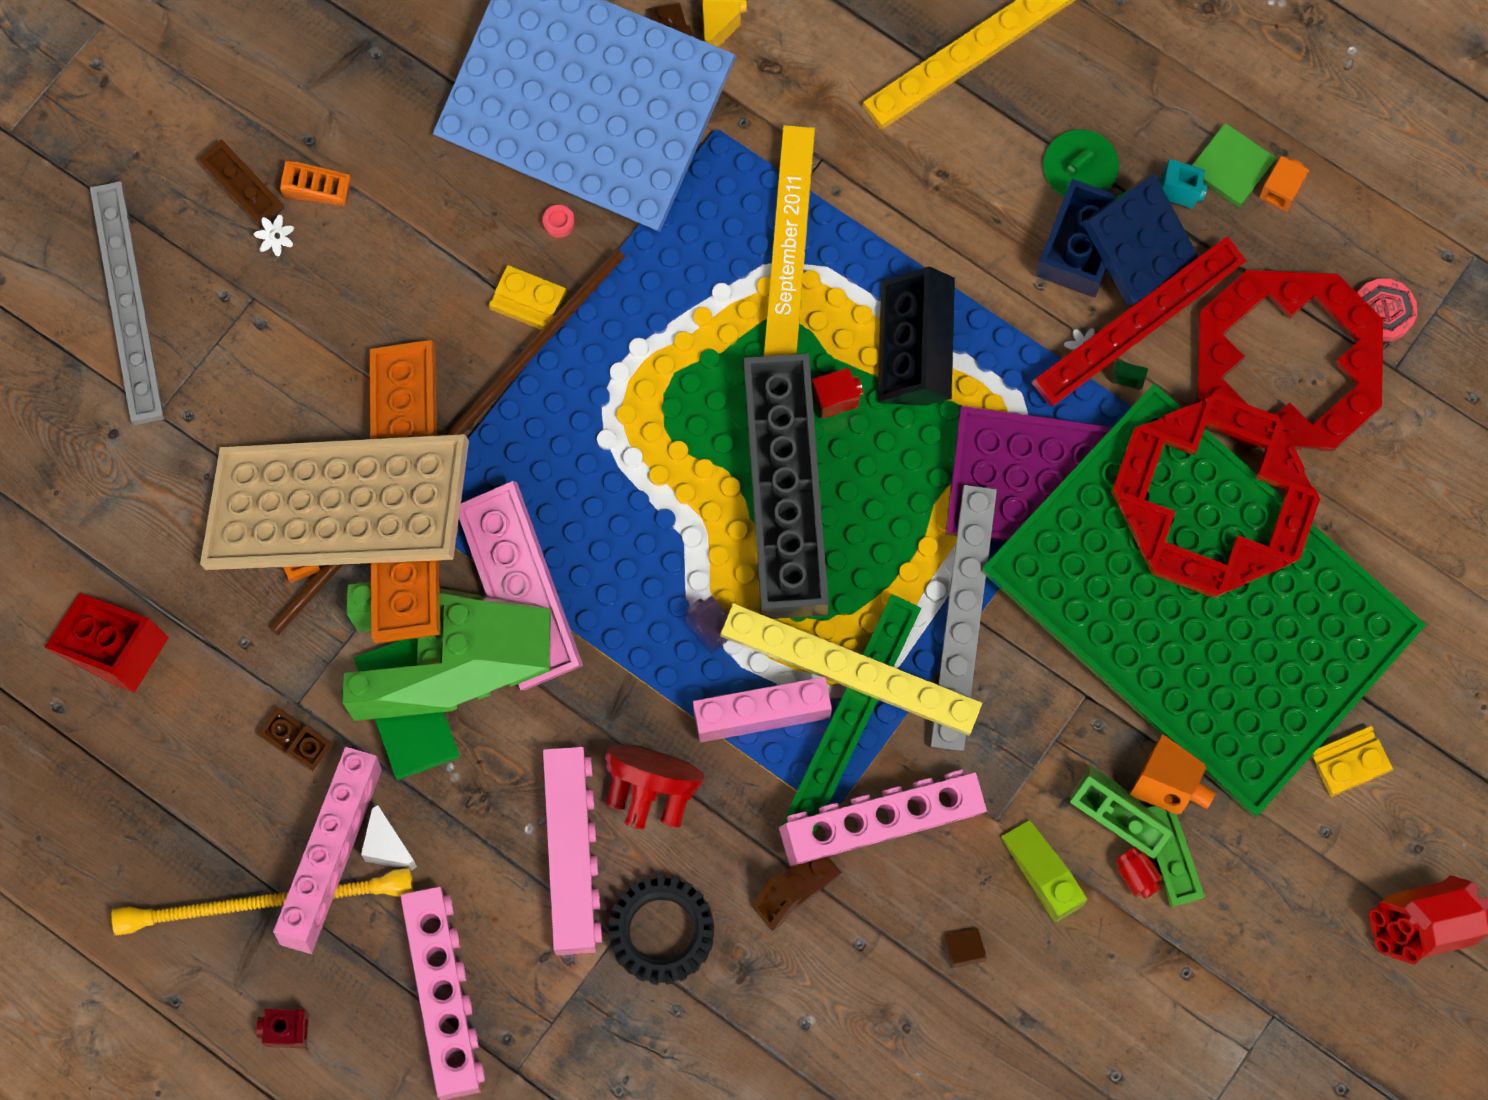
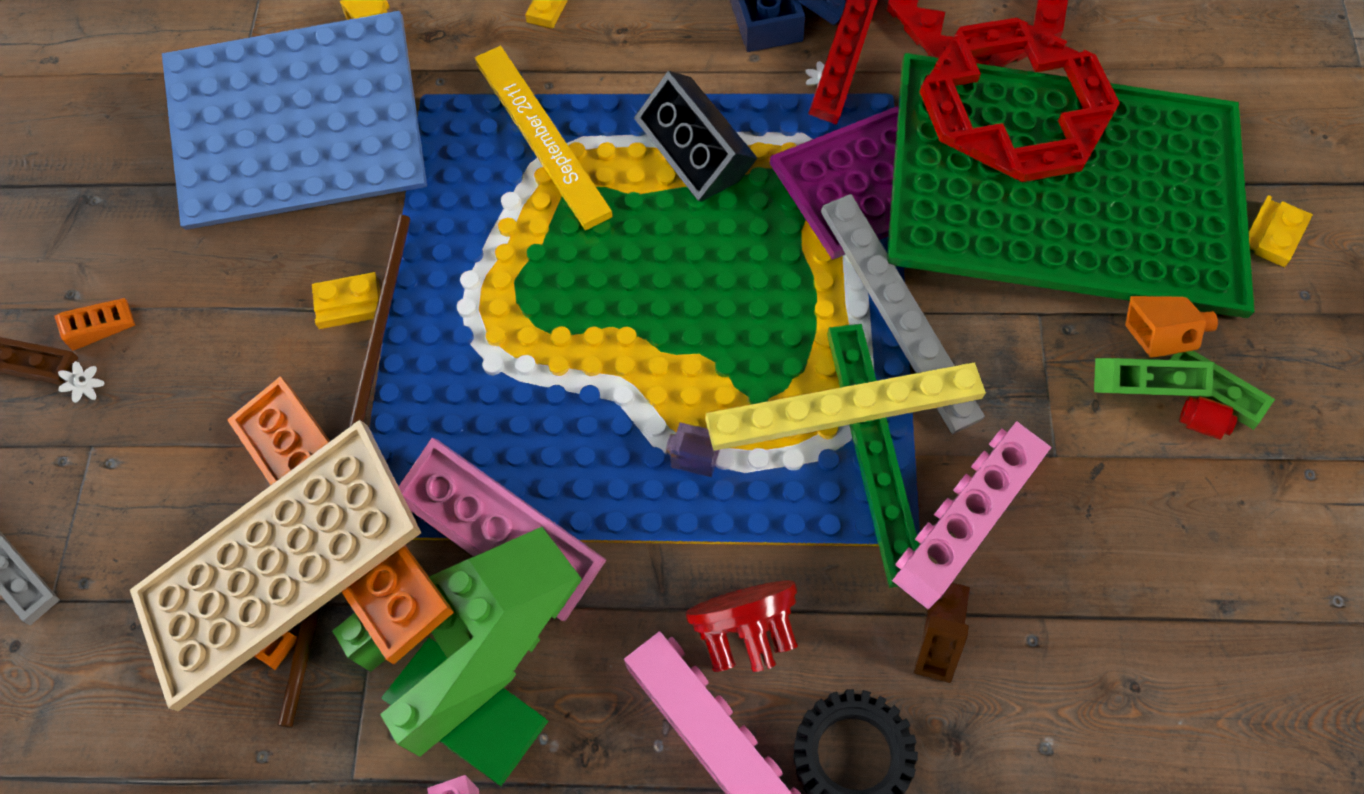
camera: 30 degrees left, 10 degrees down
coral tile [543,204,575,238] -> none
bright pink brick [693,677,832,743] -> none
dark grey brick [744,354,829,619] -> none
red brick [812,368,863,419] -> none
reddish brown slope [945,928,987,968] -> none
lime slope [1001,820,1087,923] -> none
dark green tile [1110,360,1148,390] -> none

